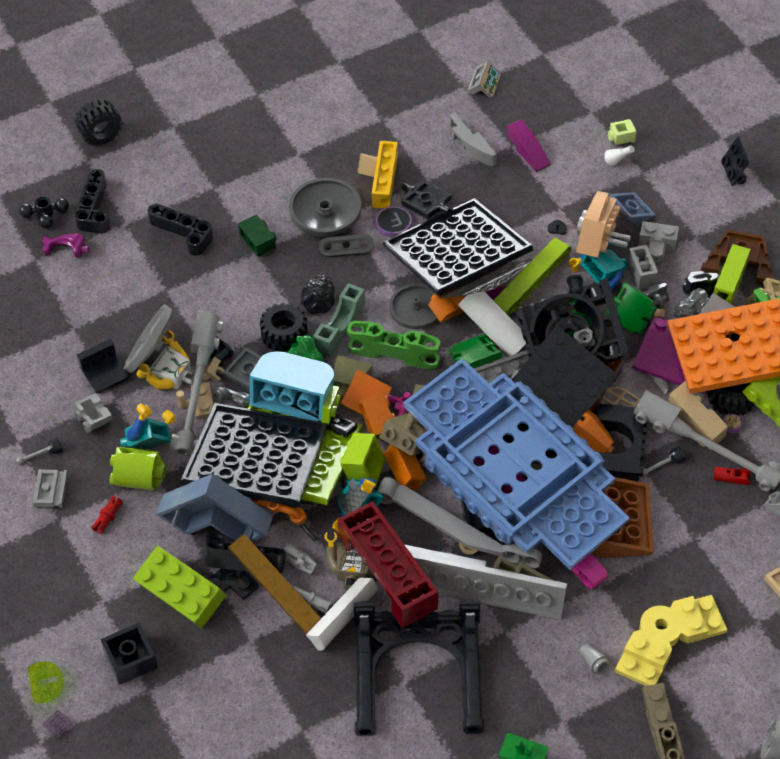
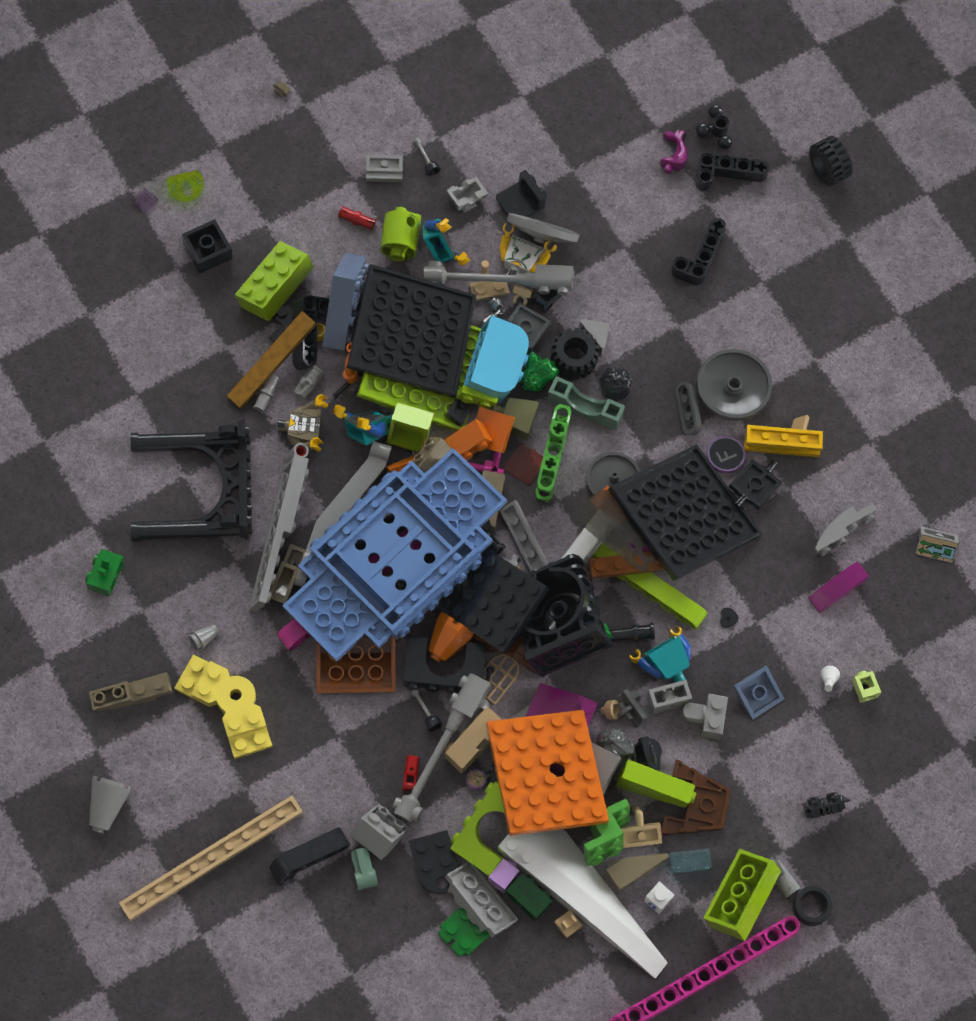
camera: 80 degrees right, 15 degrees up
dark green brick [238,214,277,257] -> none
white brick [306,578,378,651] -> none
dark red plate [337,501,439,628] -> none
green plate [448,334,503,369] -> none
light grey plate [574,329,596,347] -> none
light nougat piece [576,191,630,258] -> none
green plate [605,282,658,334] -> none
none -> clear red piece [503,443,543,485]
none -> light grey slope [579,319,609,356]
none -> dark orange plate [589,551,666,579]

